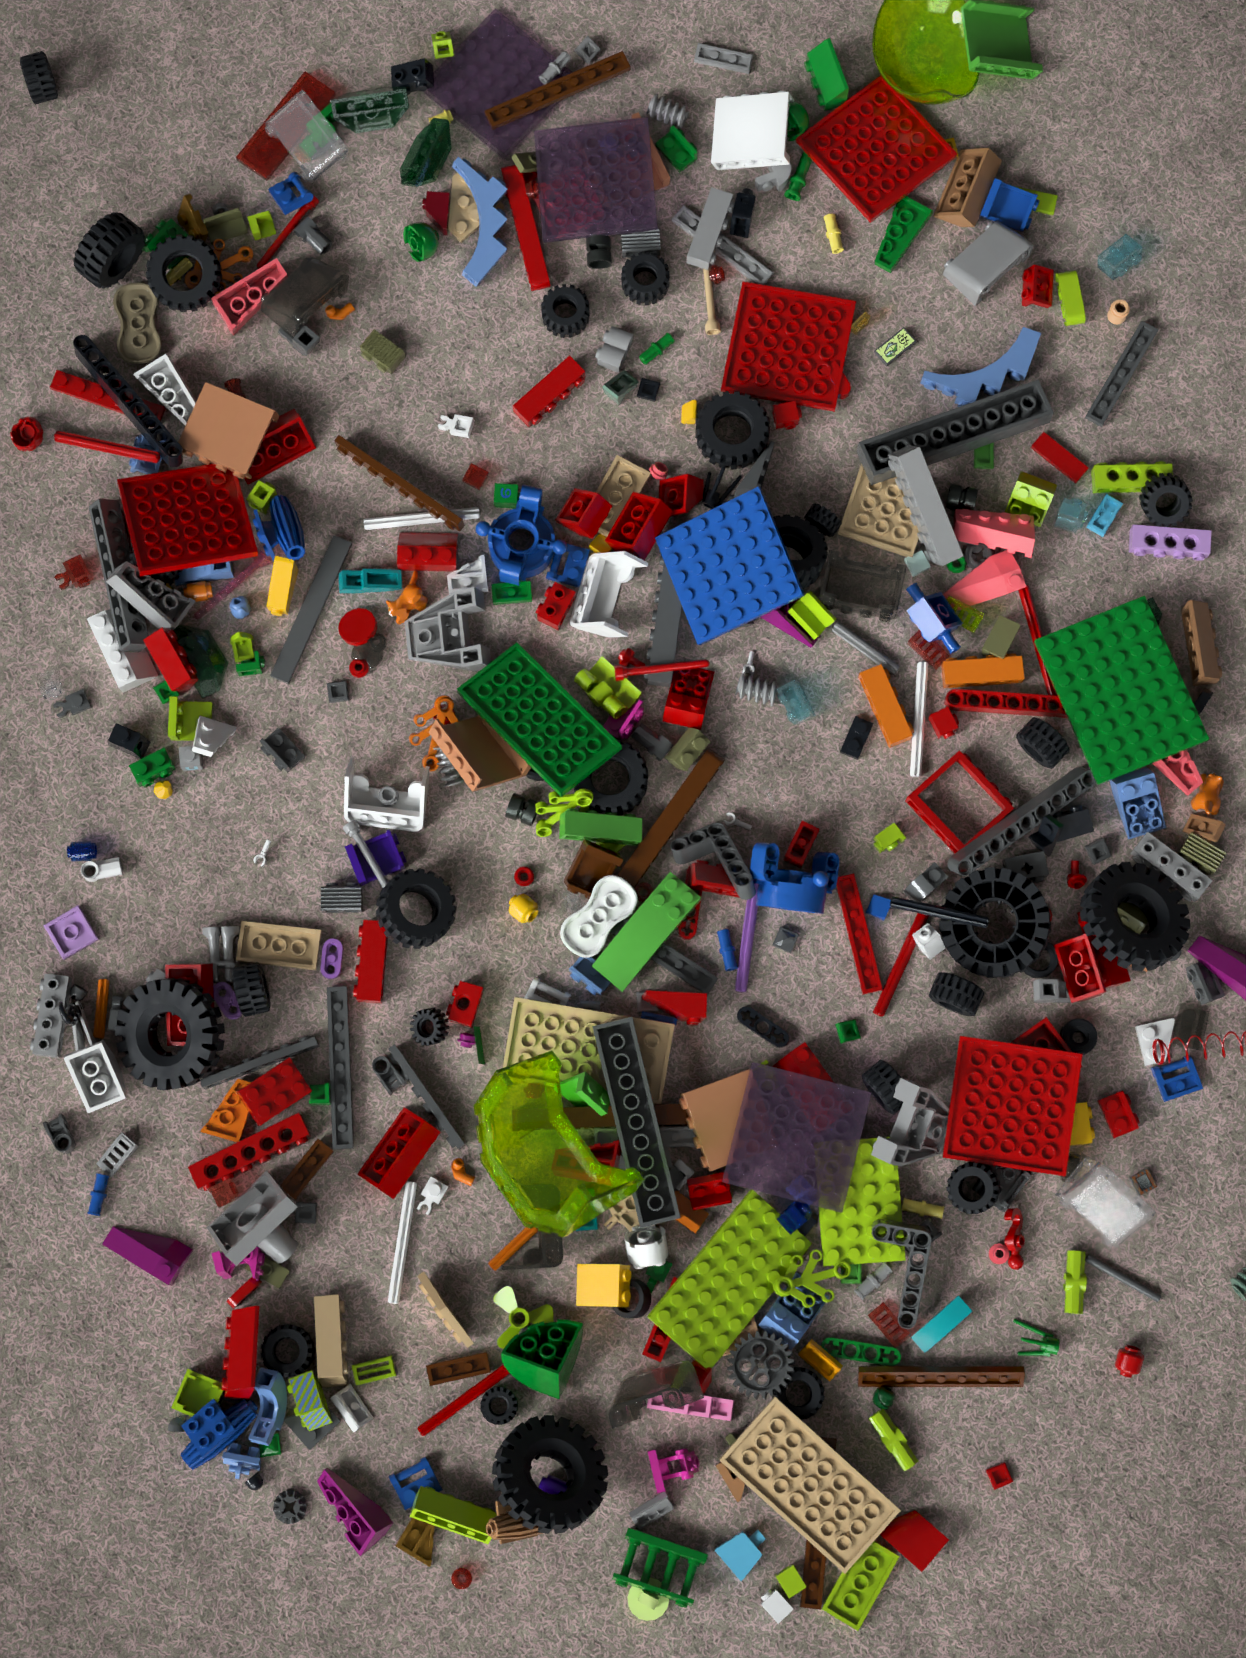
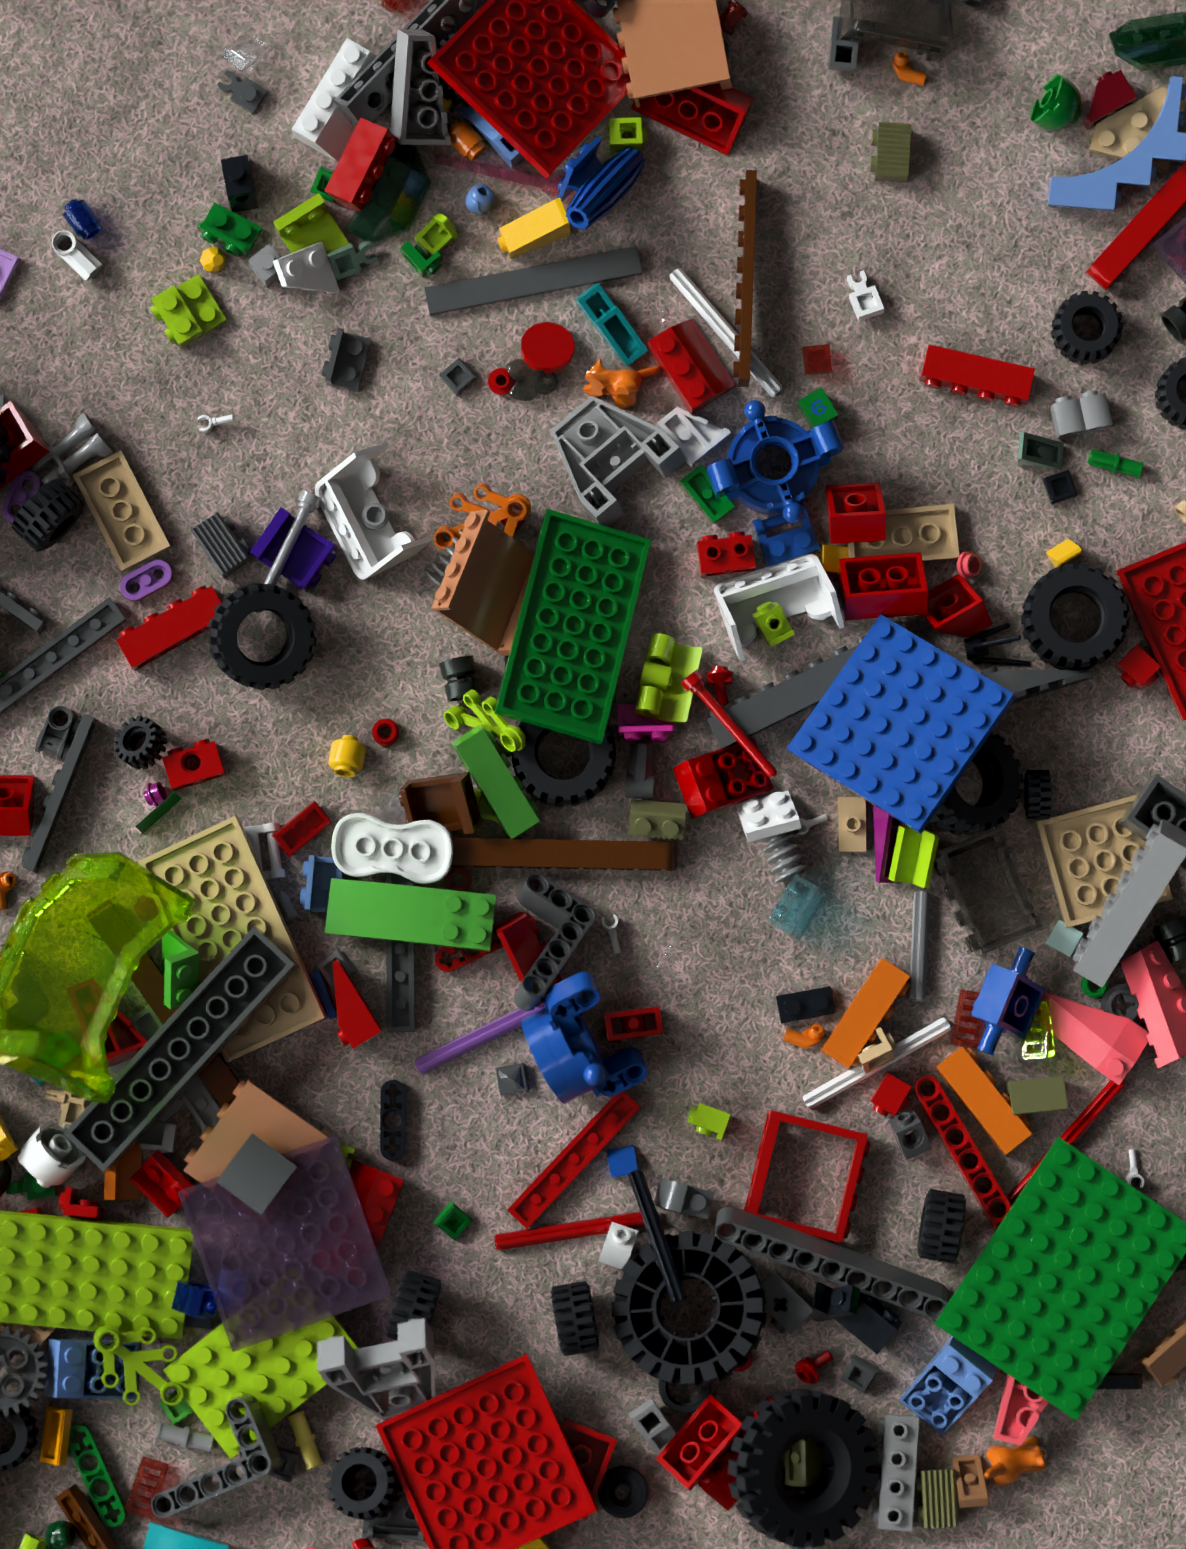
camera: 55 degrees right, 5 degrees up
blue pin [717,929,738,971] -> none
none -> red bracket [59,1187,104,1220]
none -> lime plate [150,274,227,349]
none -> dark grey slope [216,1133,297,1216]
none -> red plate [272,801,332,857]
none -> sand green plate [326,241,378,280]
none -> white plate [735,791,801,842]
none -> lime brick [752,601,795,647]
none -> orange arm [783,1024,824,1049]
none -> tan plate [838,797,866,852]
none -> tan bracket [858,1027,897,1074]
none -> dark grey brick [888,1110,932,1160]
none -> white hand [1126,1149,1144,1188]

